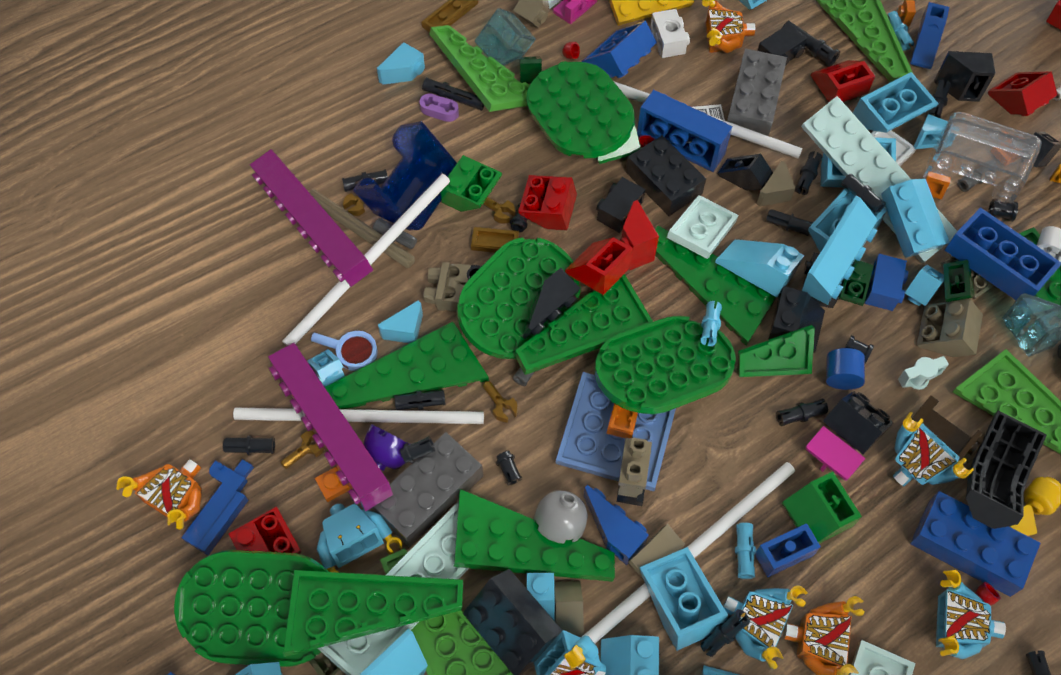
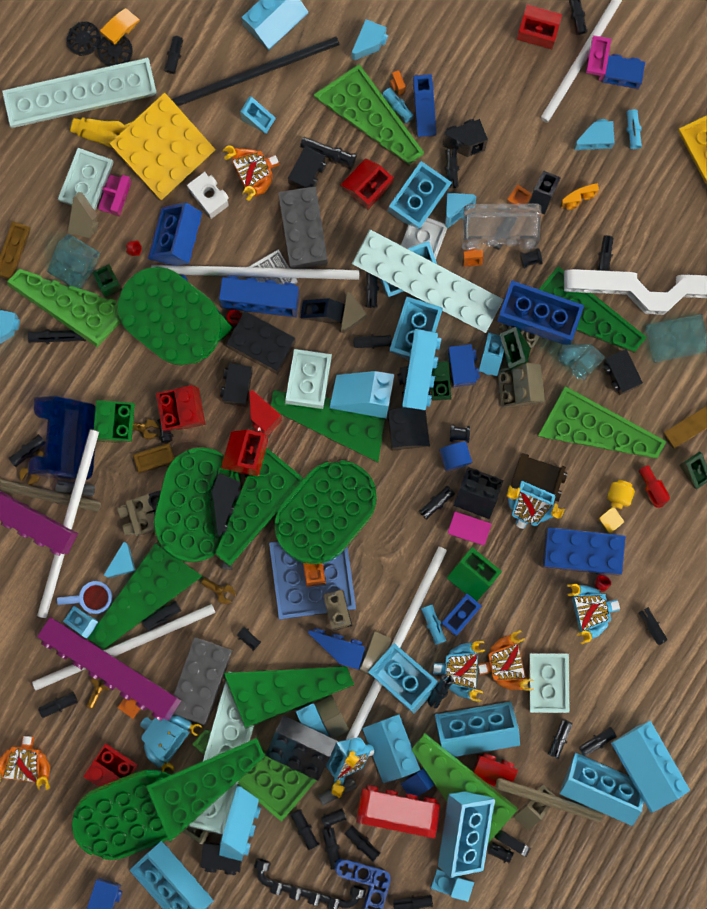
camera: 25 degrees left, 20 degrees up
blue piece [181,459,254,556] -> none
dark purple cylinder [364,424,410,471] -> none
black pin [400,436,435,463] -> none
medium lavender beam [419,94,459,122] -> none
light grey cylinder [533,490,588,543] -> none
medium azure pin [701,301,722,346] -> none
green wing [737,325,815,377] -> none
black pin [841,173,886,214] -> none
medium azure slope [881,179,950,258] -> none
light aqua piece [898,356,949,390] -> none
black piece [966,411,1047,529] -> none
red slope [988,71,1058,116] -> none

